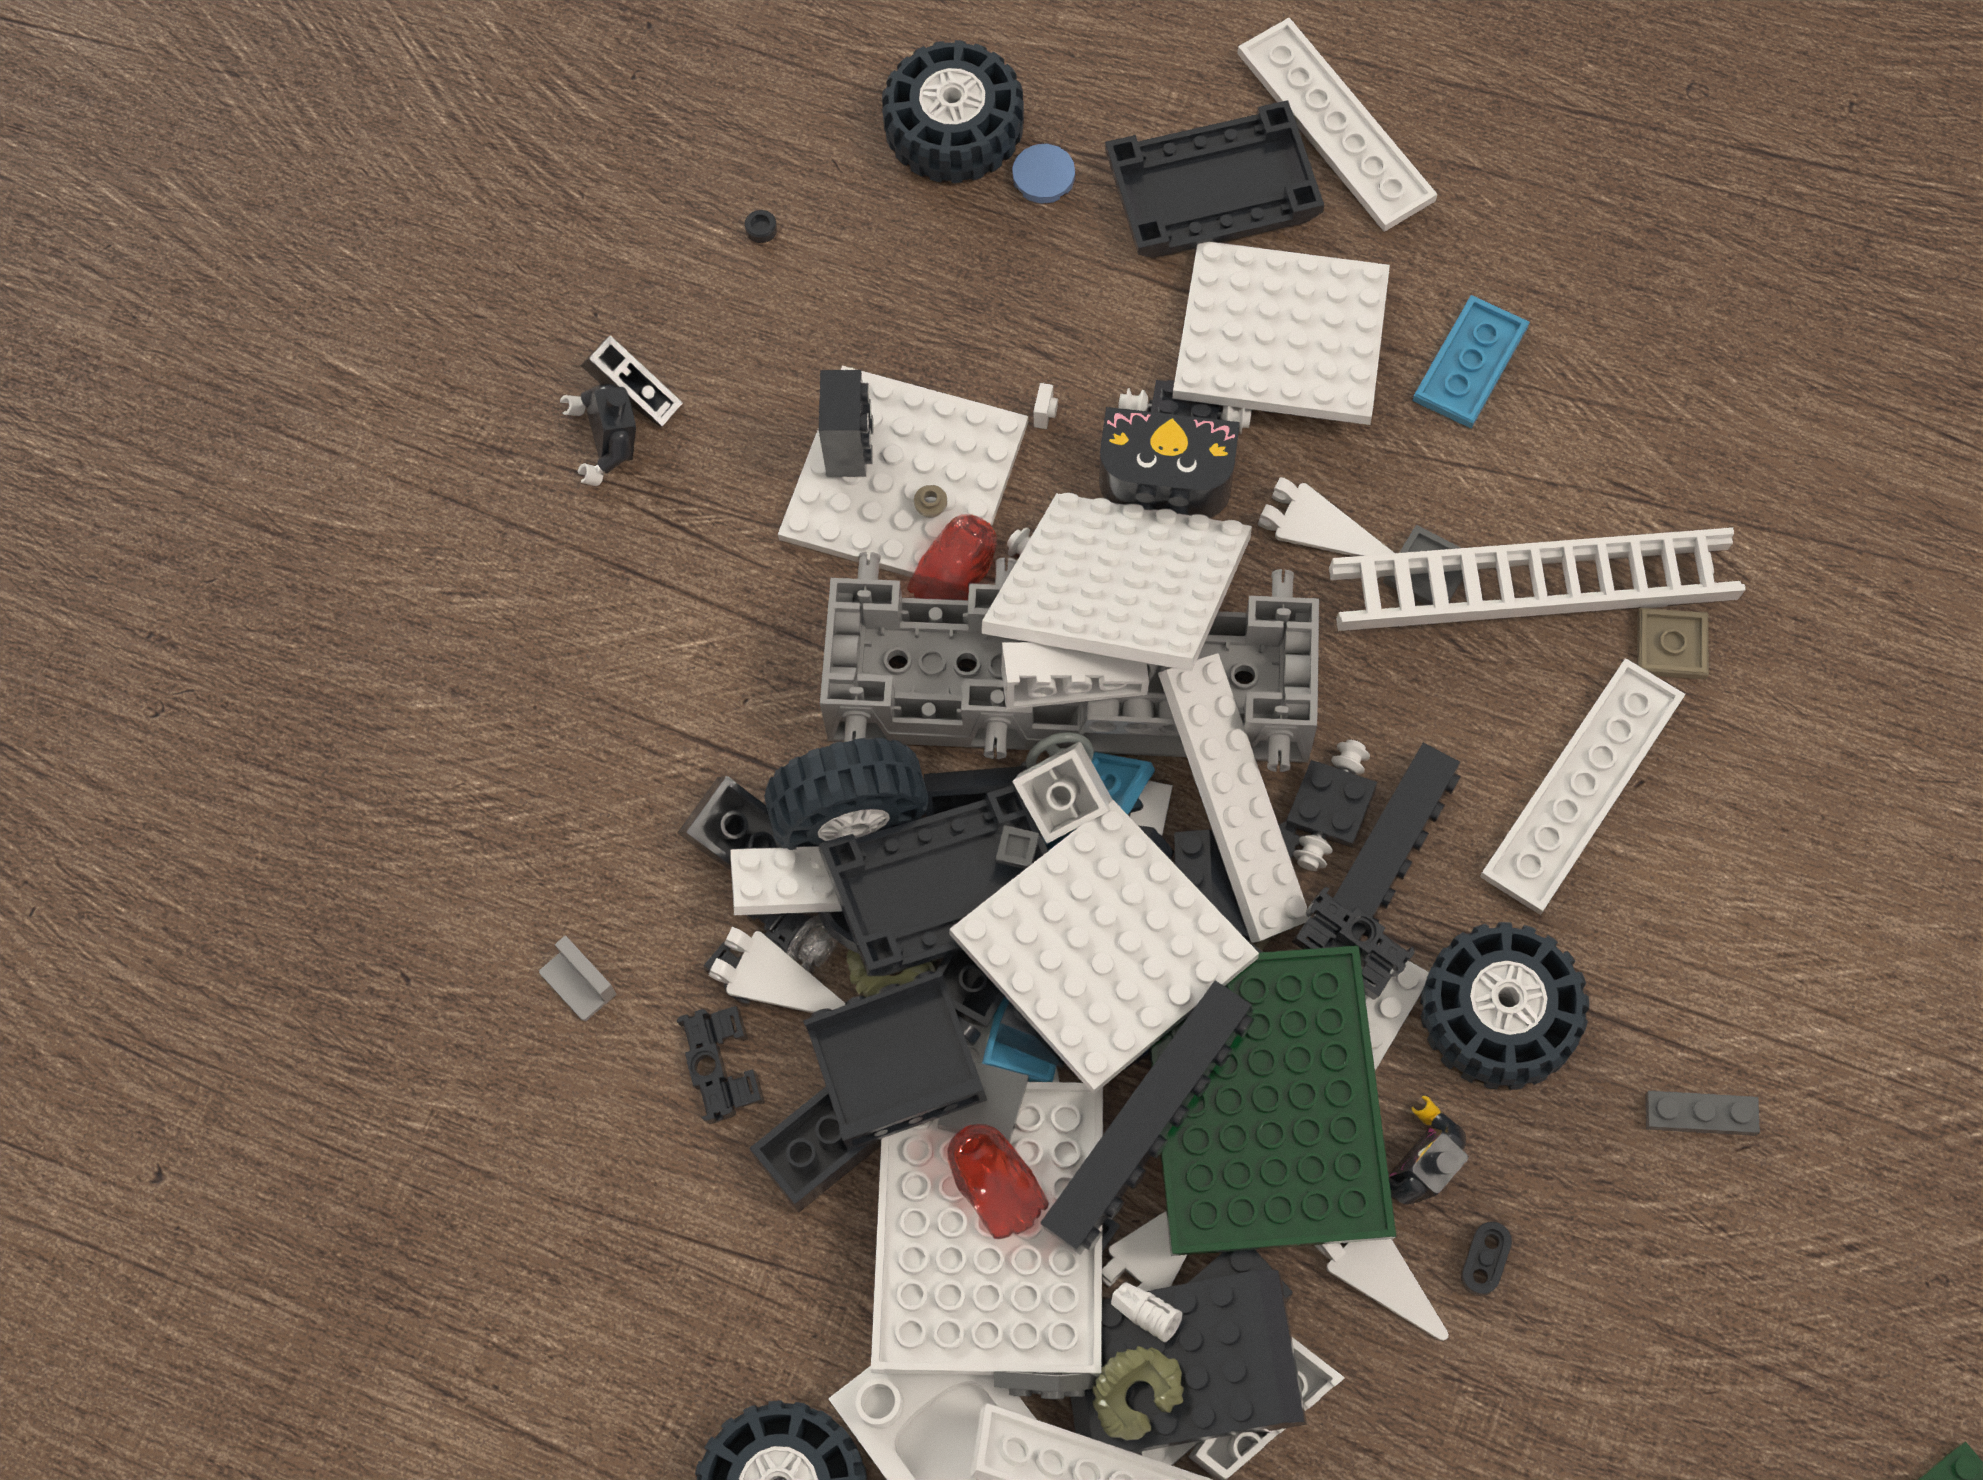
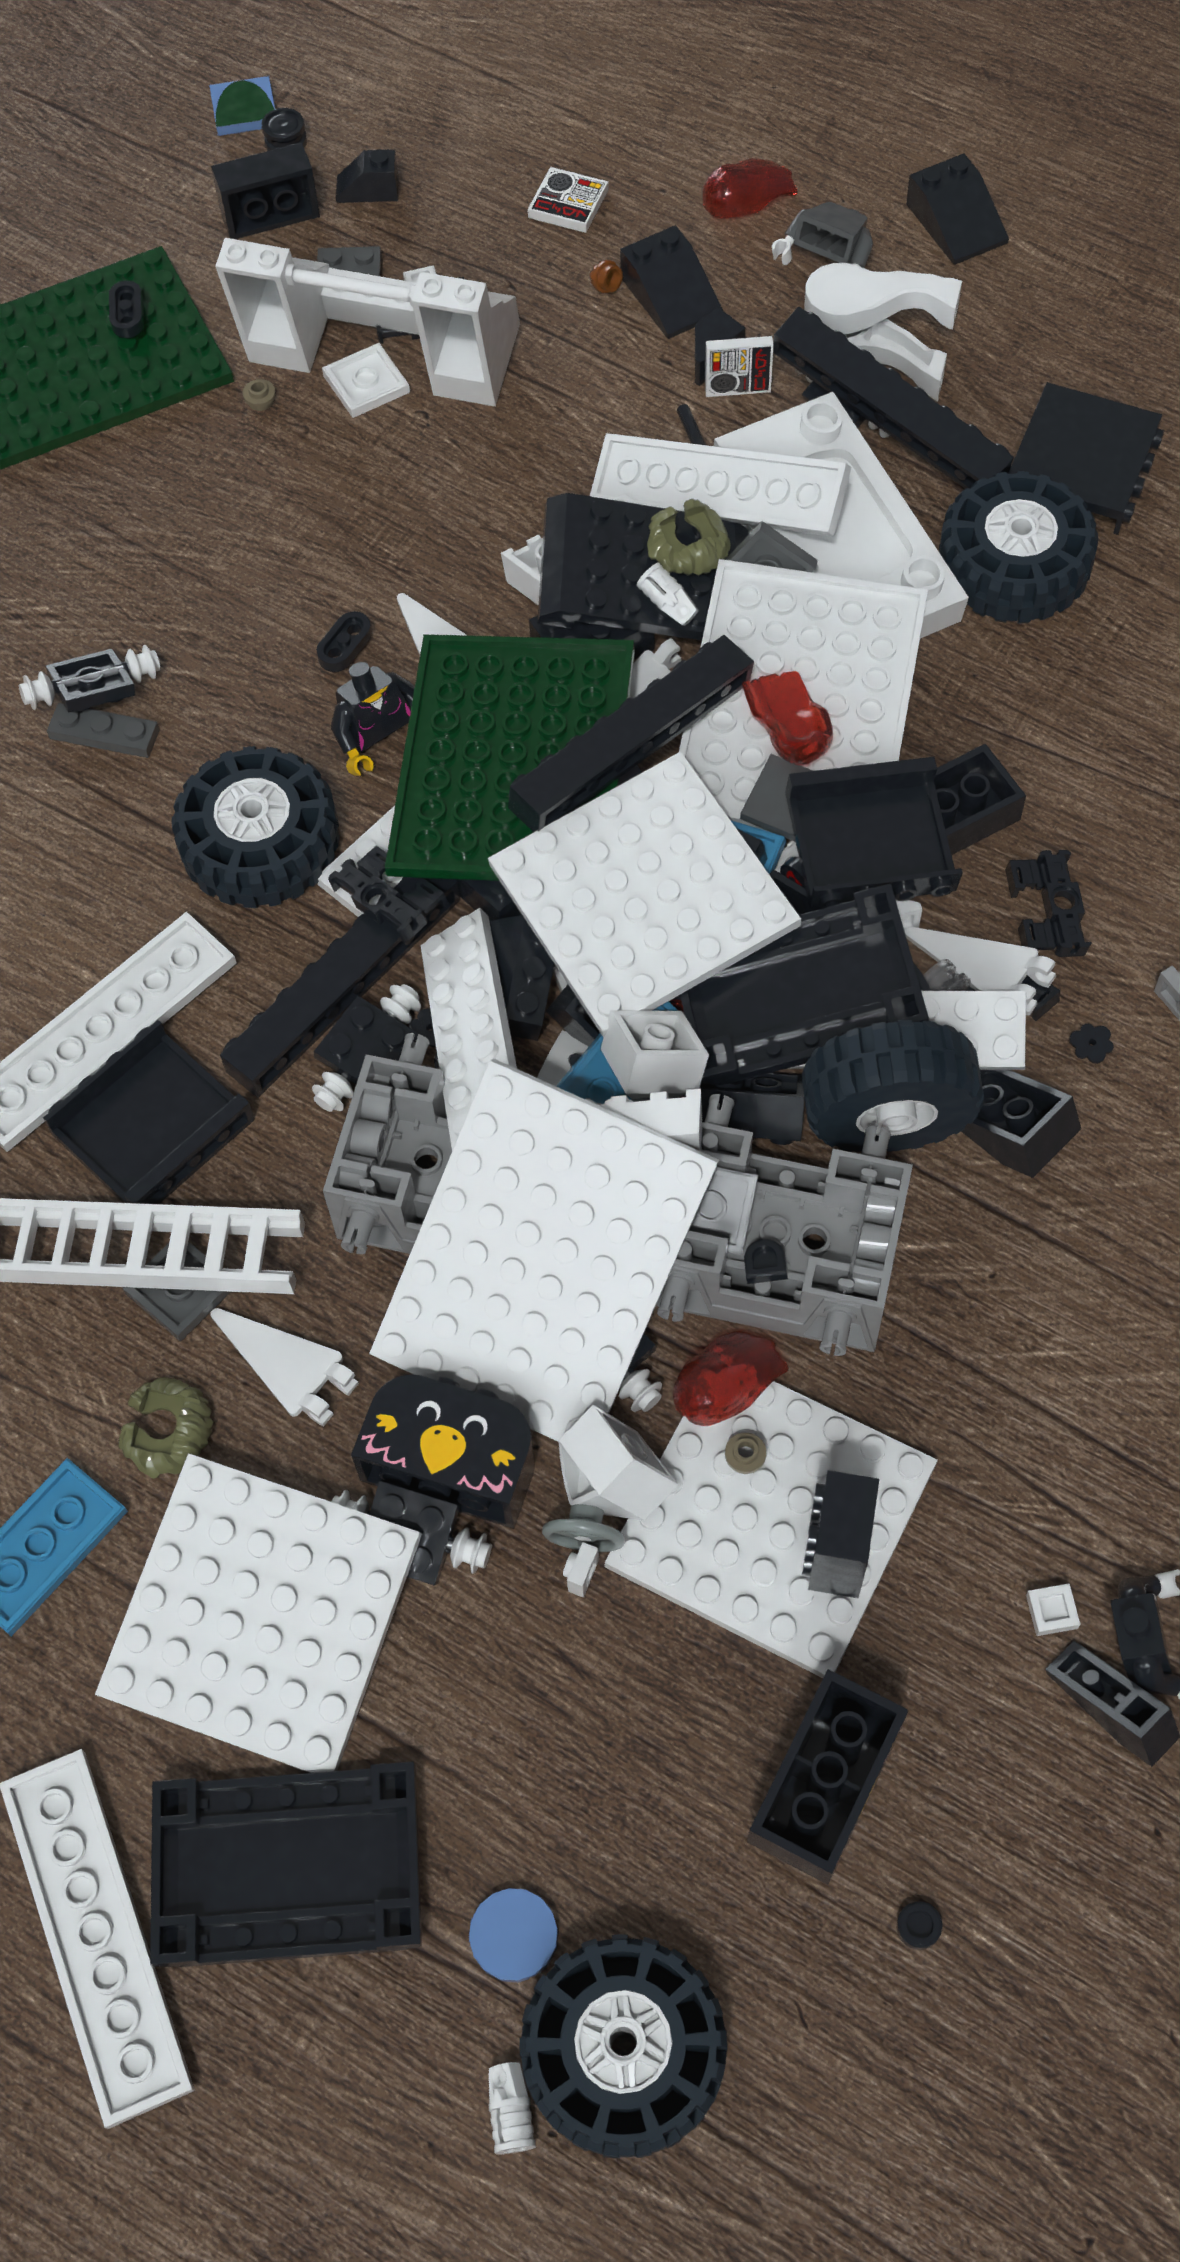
camera: 170 degrees left, 5 degrees down
dark grey plate [996,825,1039,869] -> none
none -> black plate [19,645,160,713]
none -> black panel [43,1020,255,1204]
none -> olive piece [118,1377,214,1479]
none -> white hinge [488,2062,536,2155]
none -> white piece [542,1405,678,1552]
none -> tile [689,1166,759,1255]
none -> black tile [744,1239,788,1284]
none -> black brick [747,1669,909,1885]
none -> white plate [1026,1583,1080,1636]
none -> black plant [1069,1024,1114,1064]

